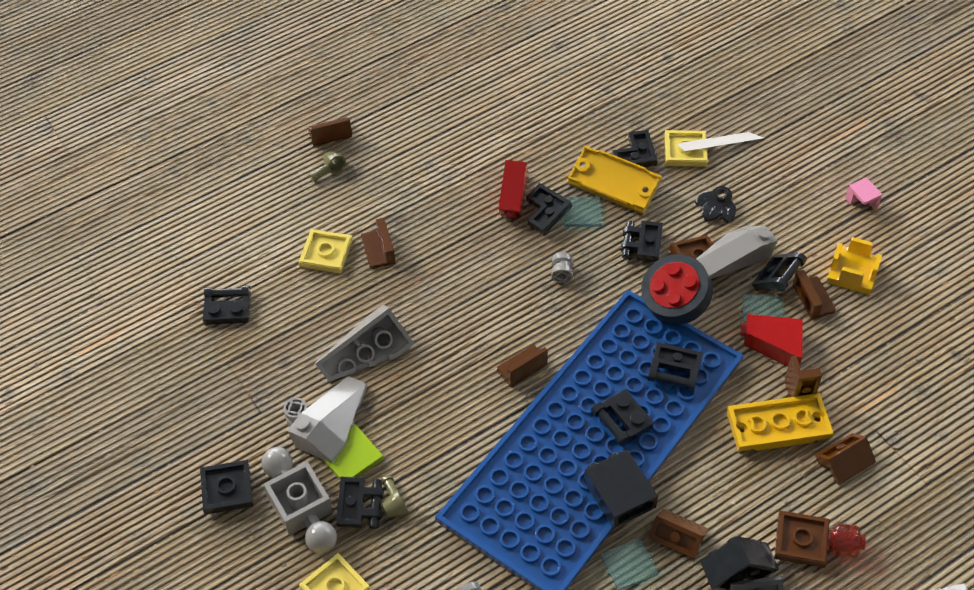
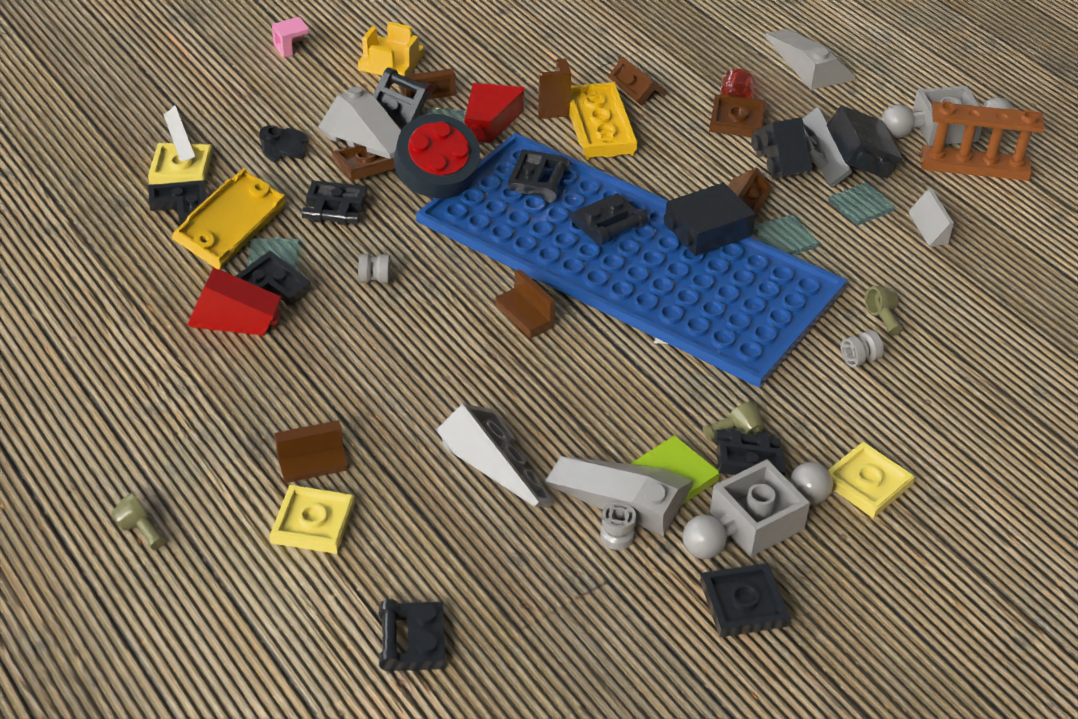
camera: 95 degrees left, 10 degrees down
reddish brown panel [307,117,352,146] -> none

